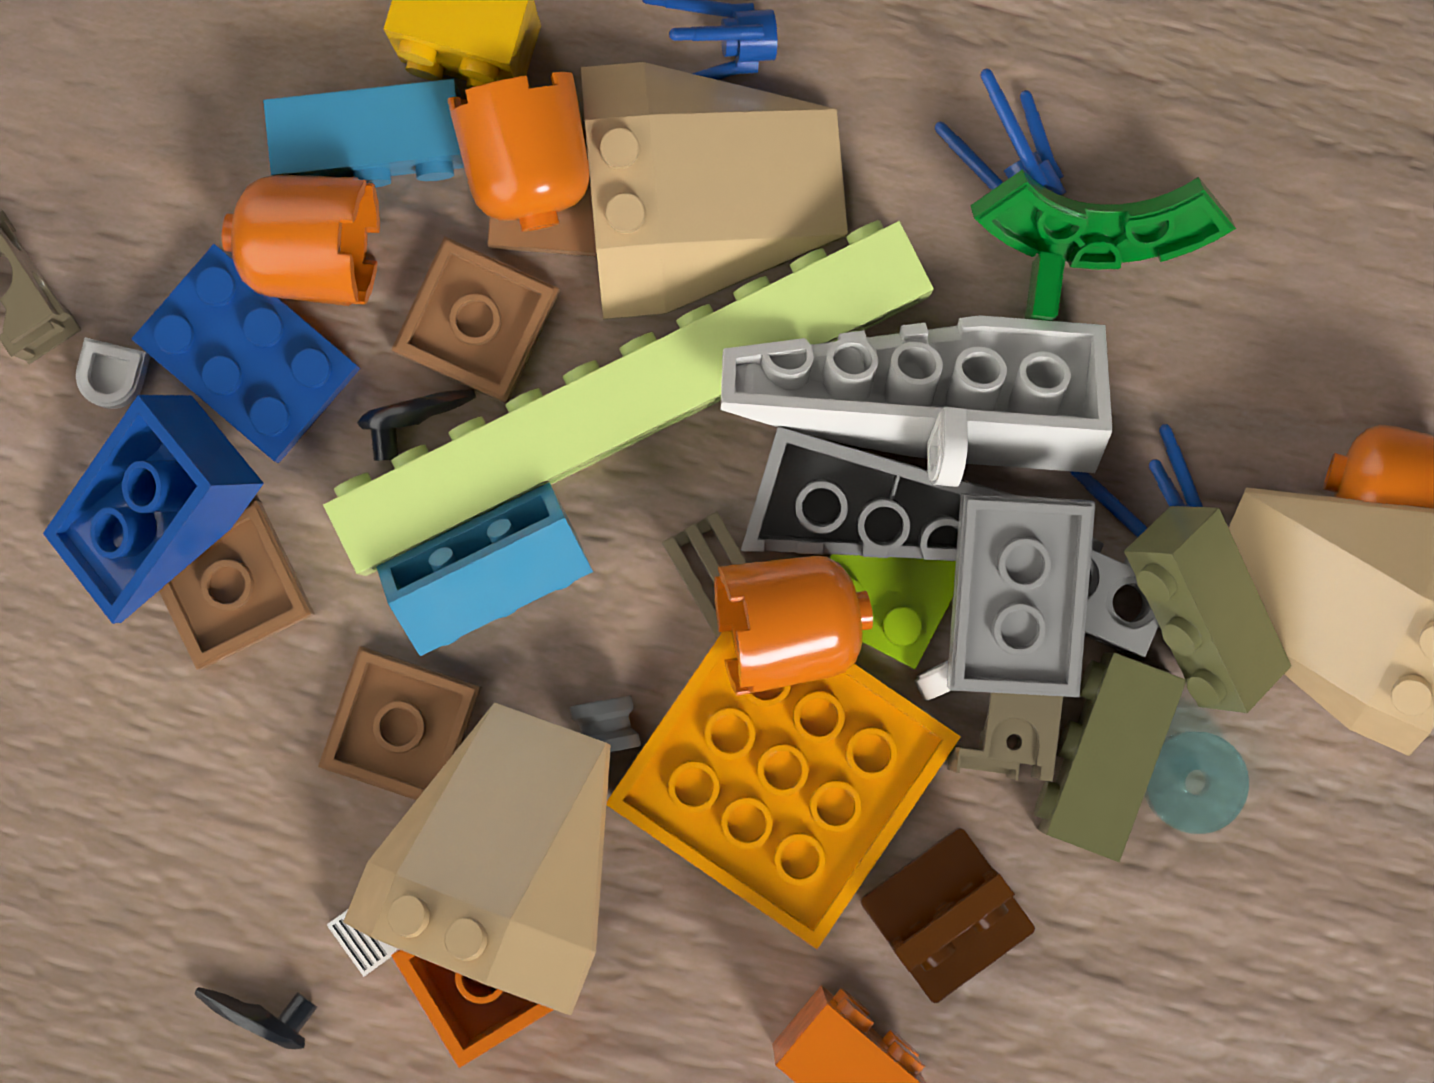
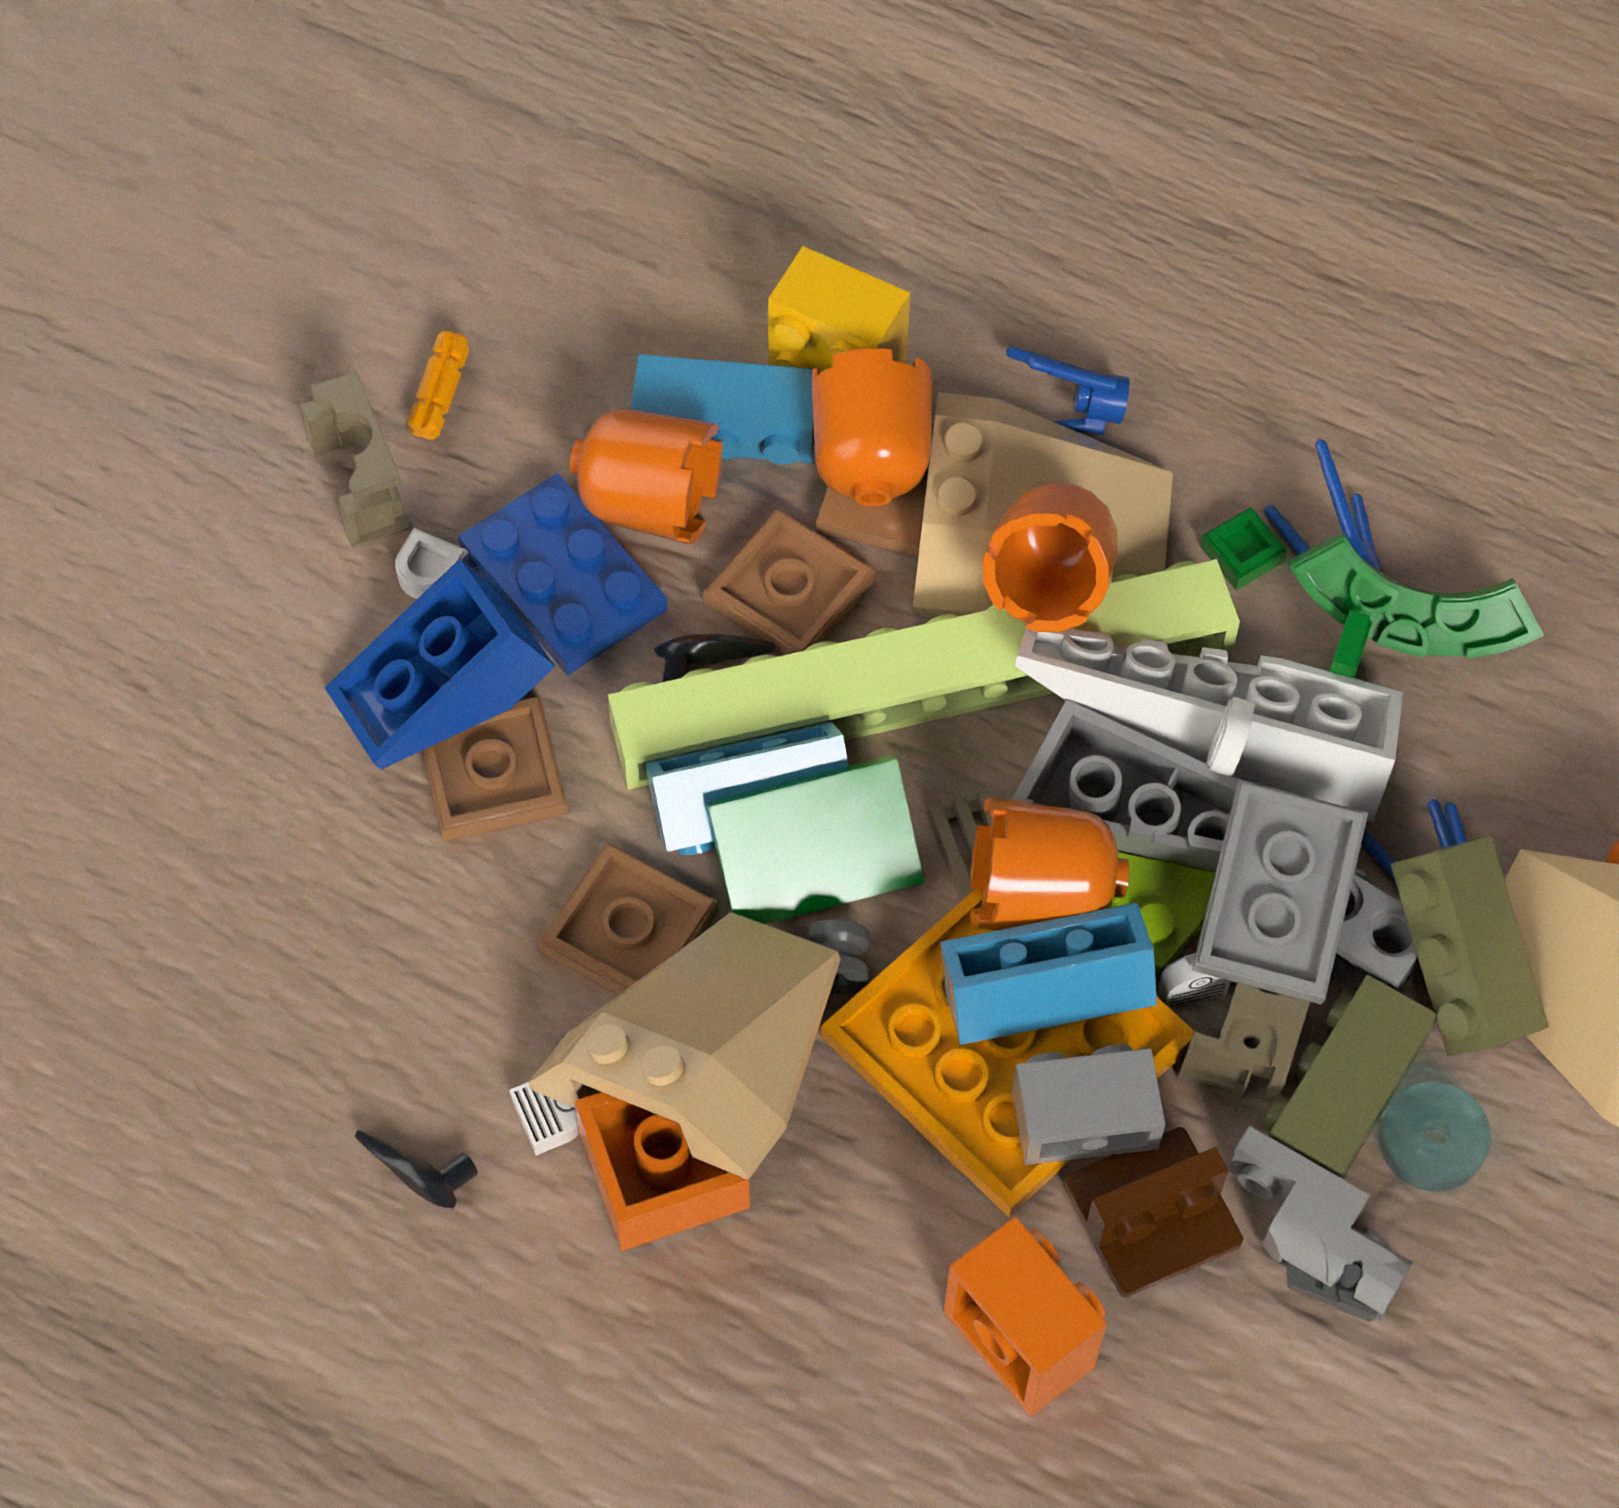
camera: 10 degrees right, 25 degrees down
none -> light orange axle [407,330,469,440]
none -> tile [705,755,924,924]
none -> dark azure brick [940,903,1157,1045]
none -> orange cylinder [983,483,1118,633]
none -> light grey brick [1012,1045,1166,1165]
none -> green tile [1200,507,1288,590]
none -> light grey plate [1229,1125,1413,1322]

